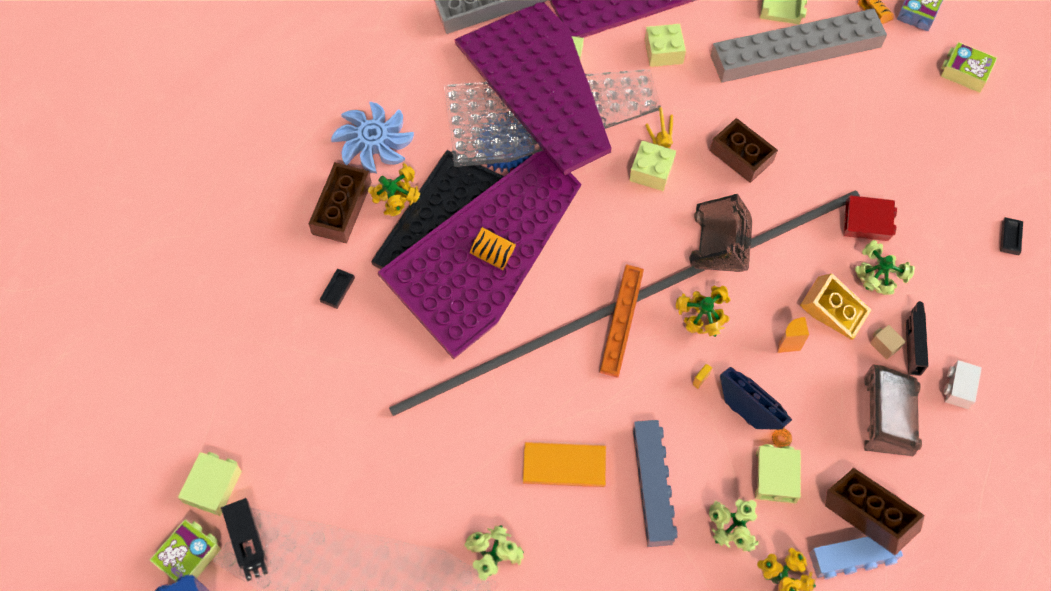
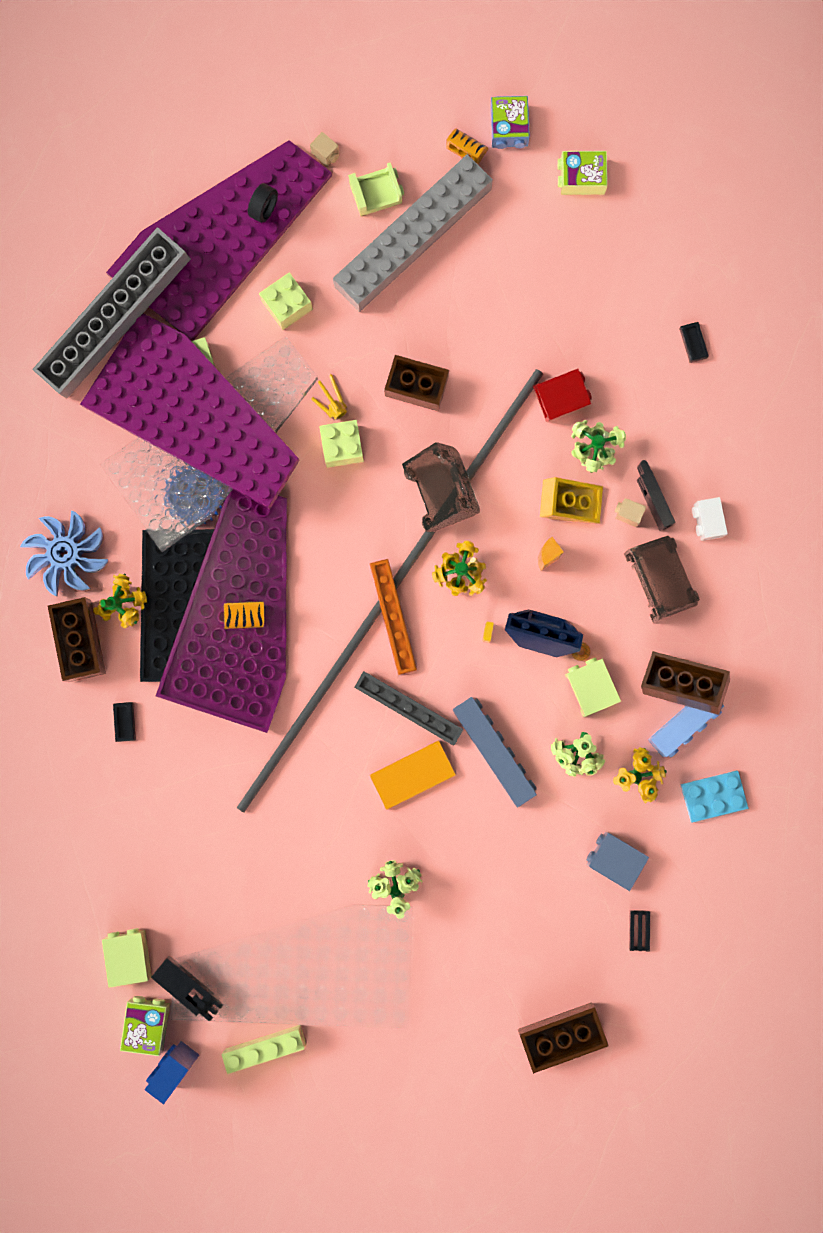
camera: 25 degrees left, 20 degrees up
none -> dark grey plate [354,671,464,746]

